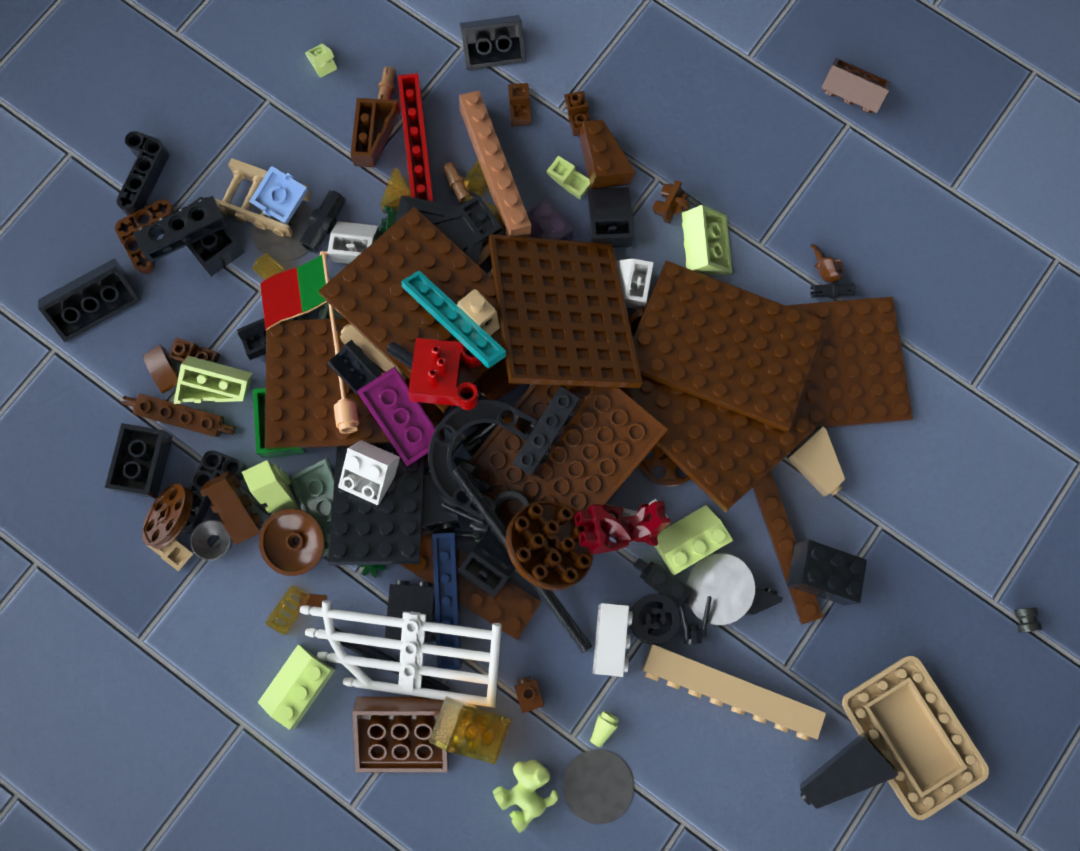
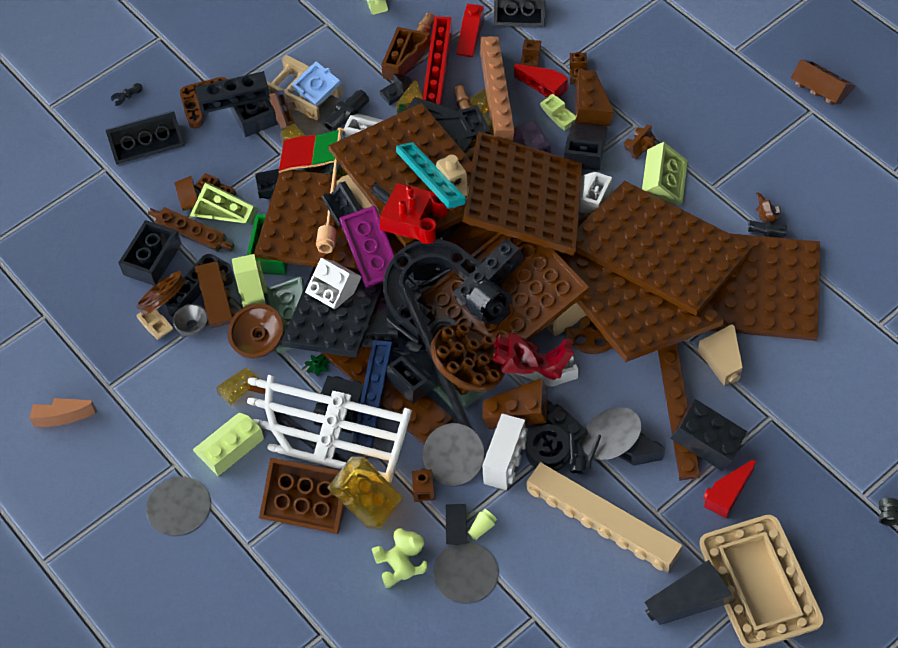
camera: 20 degrees right, 20 degrees down
black beam [116,131,169,216] -> none
yellowish green slope [655,505,733,575] -> none
none -> nougat slope [29,398,96,427]
none -> black piece [111,83,143,106]
none -> flat silver sticker [146,477,210,536]
none -> plate [269,90,296,128]
none -> black slope [380,74,418,106]
none -> flat silver sticker [423,423,484,486]
none -> black slope [446,504,467,545]
none -> red slope [456,3,484,58]
none -> black brick [465,279,512,326]
none -> reddish brown wedge [483,378,548,429]
none -> red slope [514,64,568,98]
none -> red slope [703,460,756,518]

